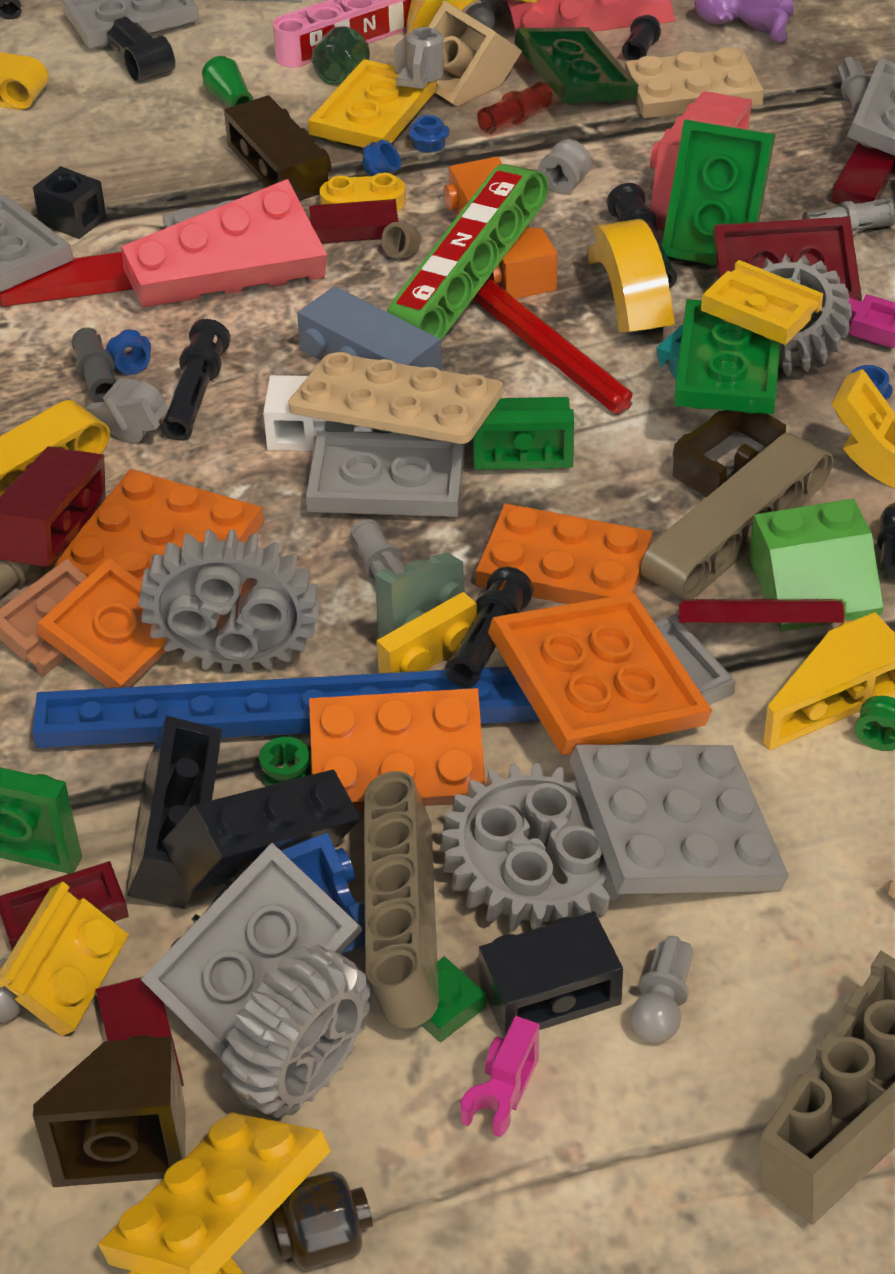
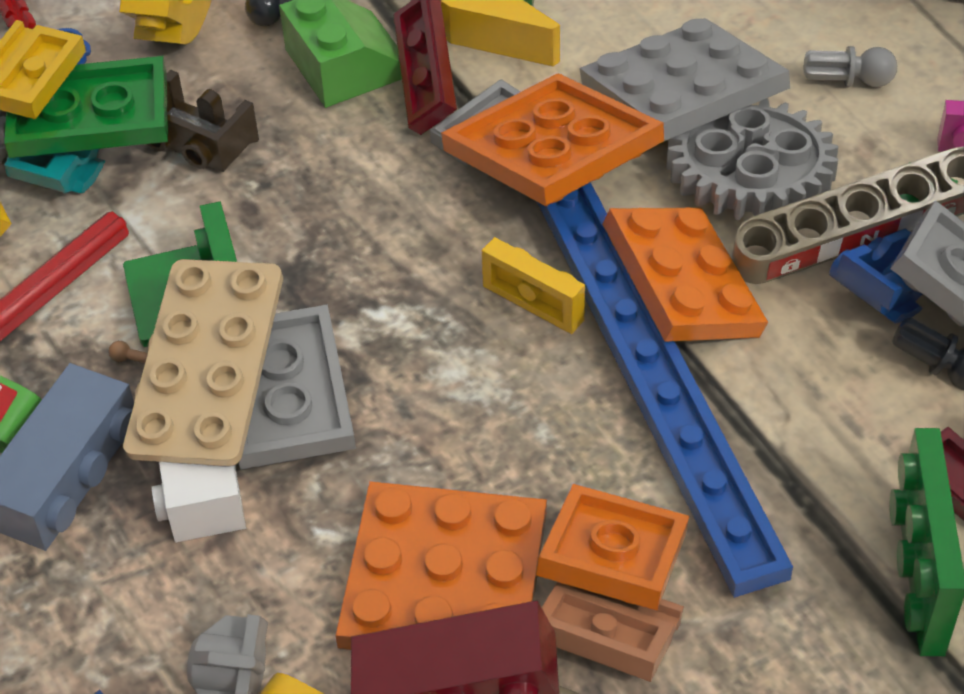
camera: 105 degrees left, 5 degrees up
black brick [127,716,222,909] -> none
light grey gear [138,529,320,674] -> none
black pin [161,319,231,441] -> none
black brick [162,769,361,894] -> none
green bush [259,737,312,786] -> none
light grey axle [349,519,405,580] -> none
sand green wing [375,553,465,639] -> none
black pin [445,566,534,688] -> none
orange plate [476,503,653,604] -> none
black brick [479,911,623,1039] -> none
dark tan beam [641,432,834,600] -> none

